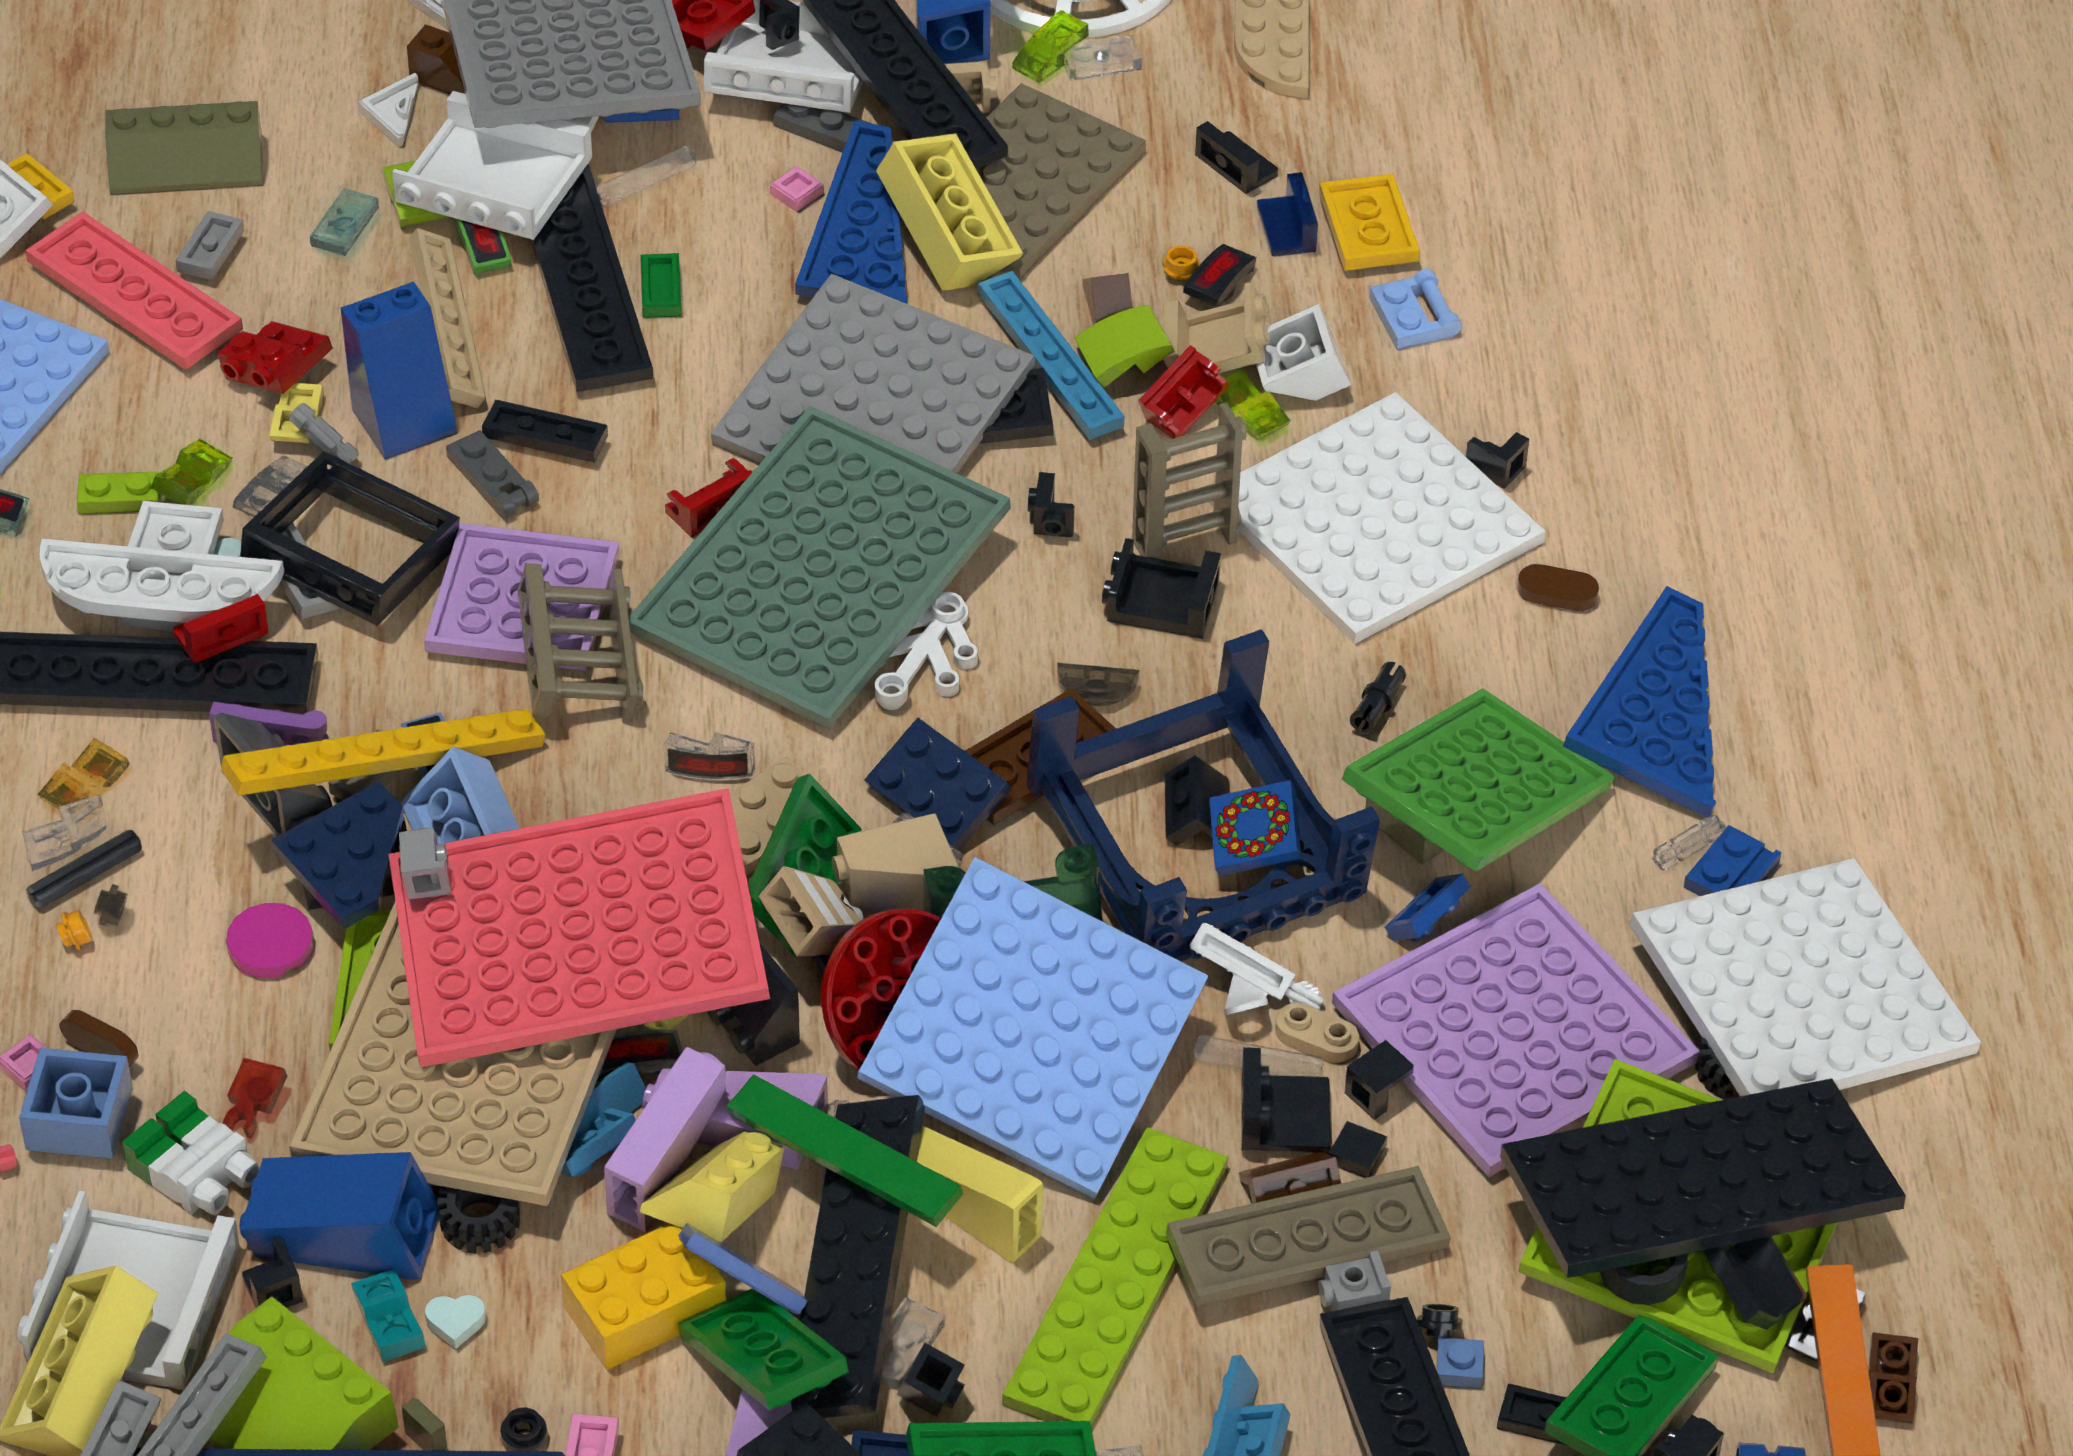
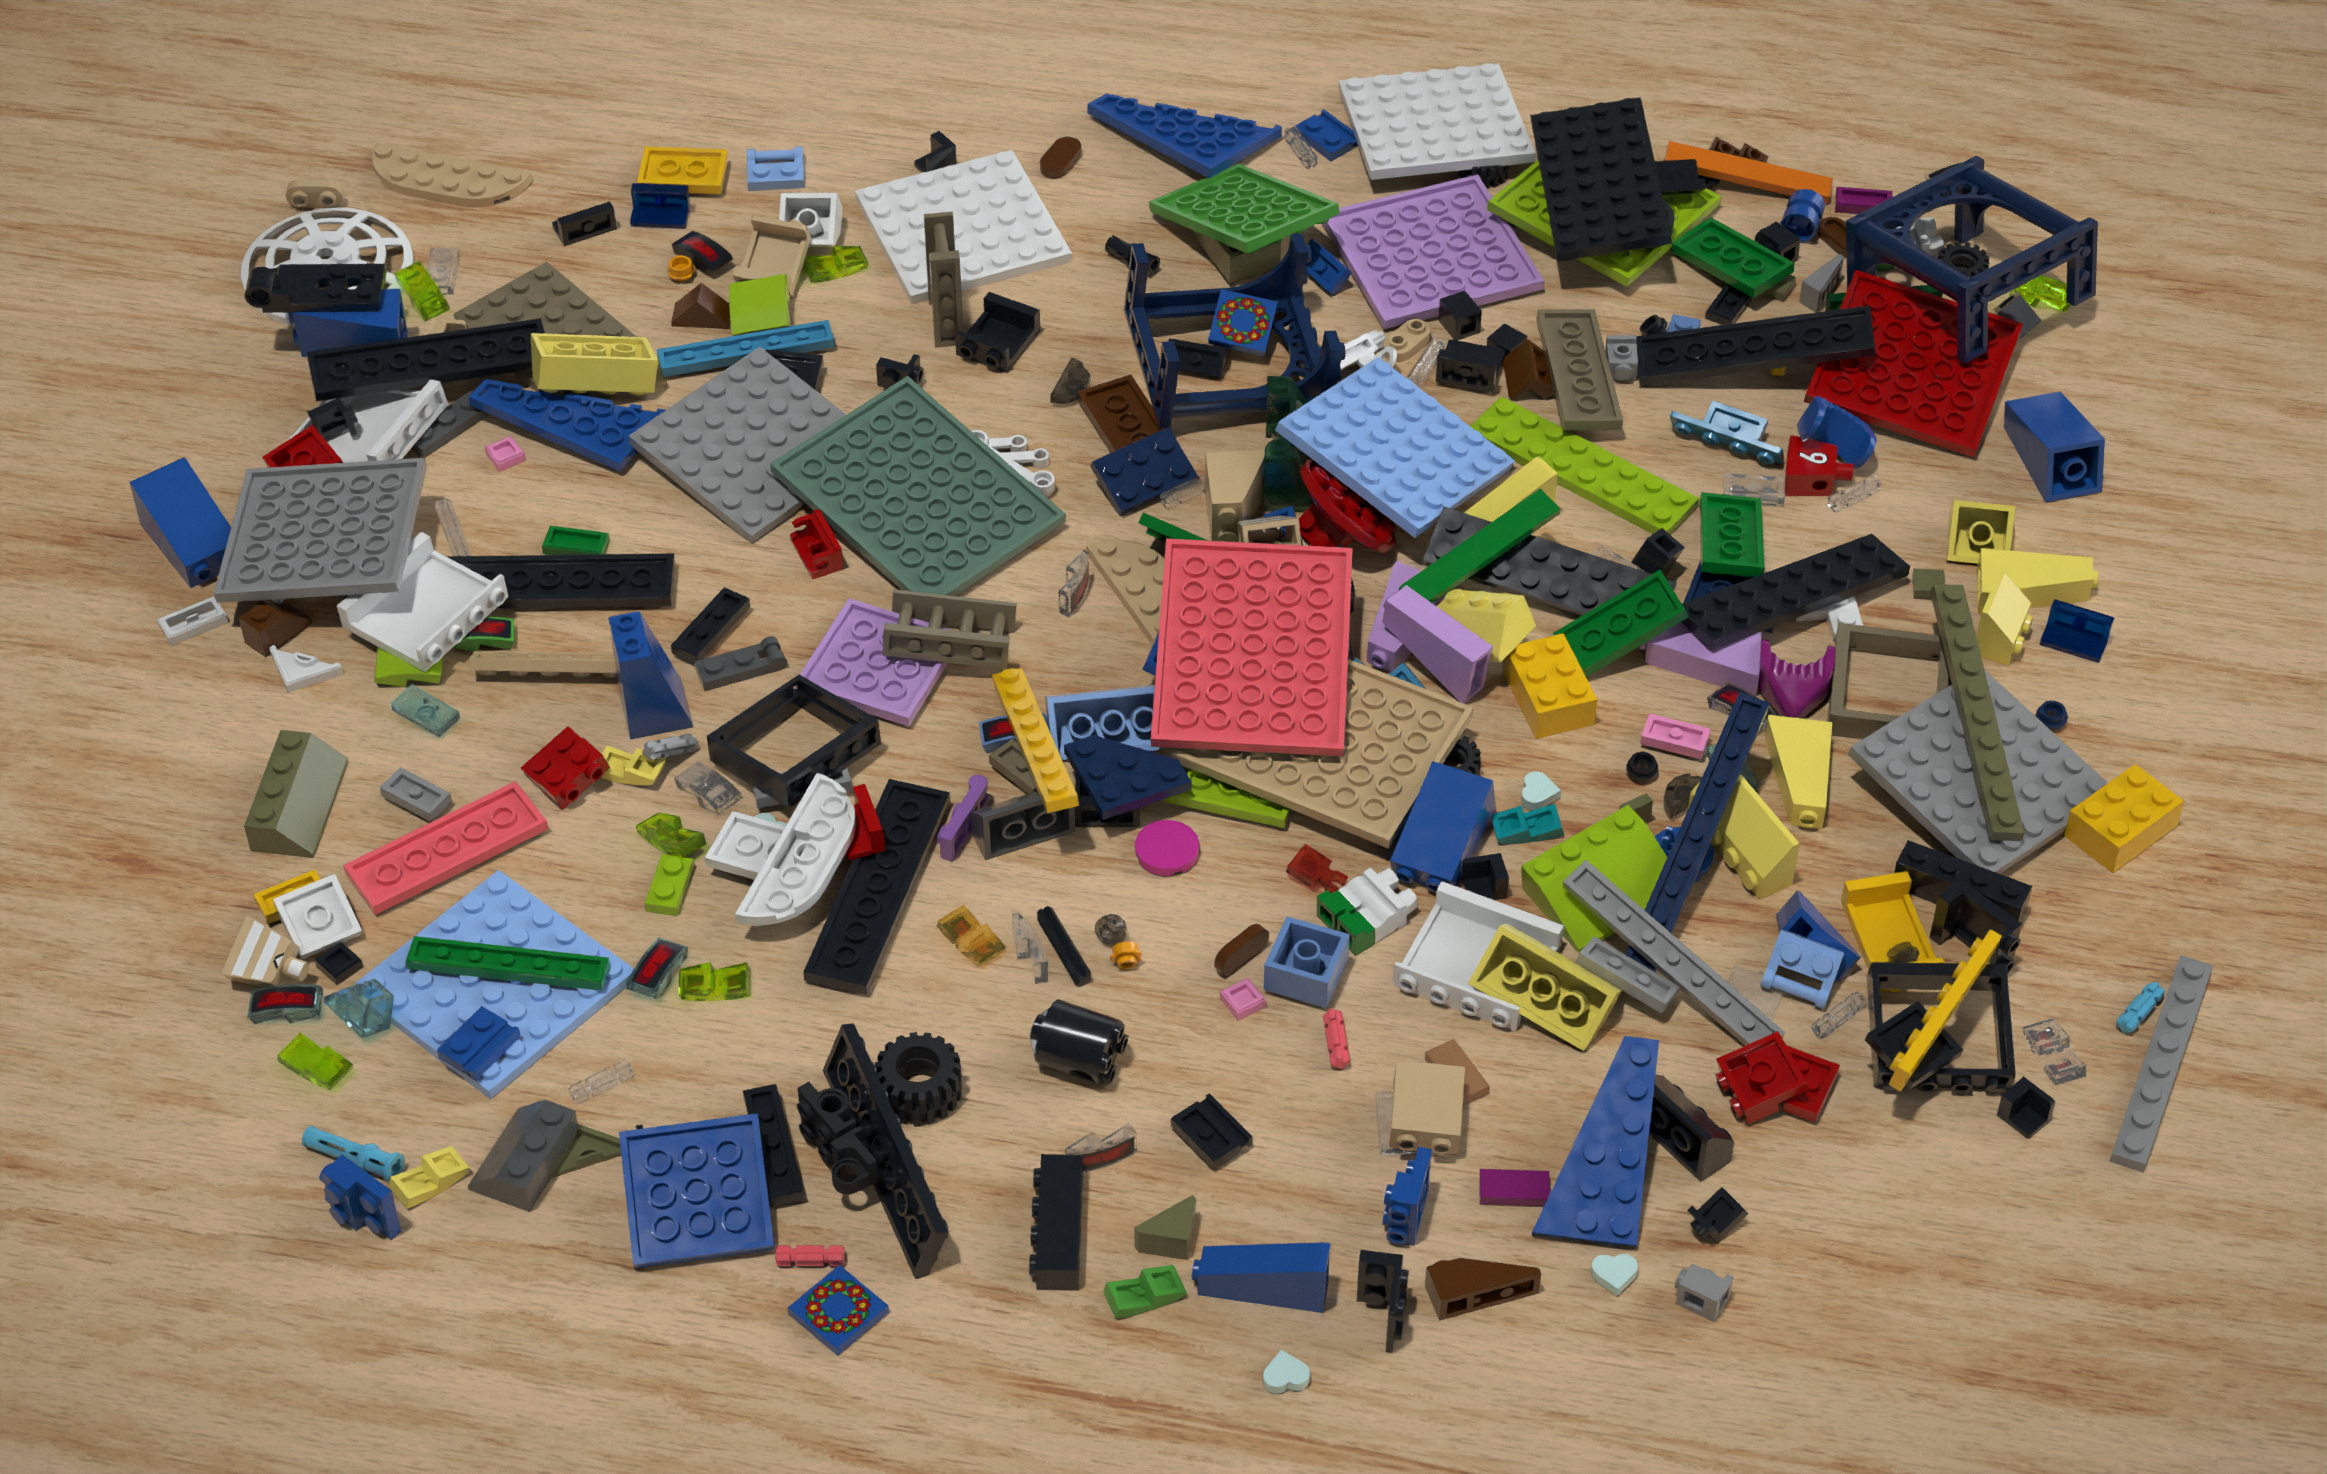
camera: 75 degrees left, 0 degrees up
light grey brick [399,828,451,900] -> none
tile [678,1223,808,1314] -> none
red hinge [1138,345,1229,439] -> none

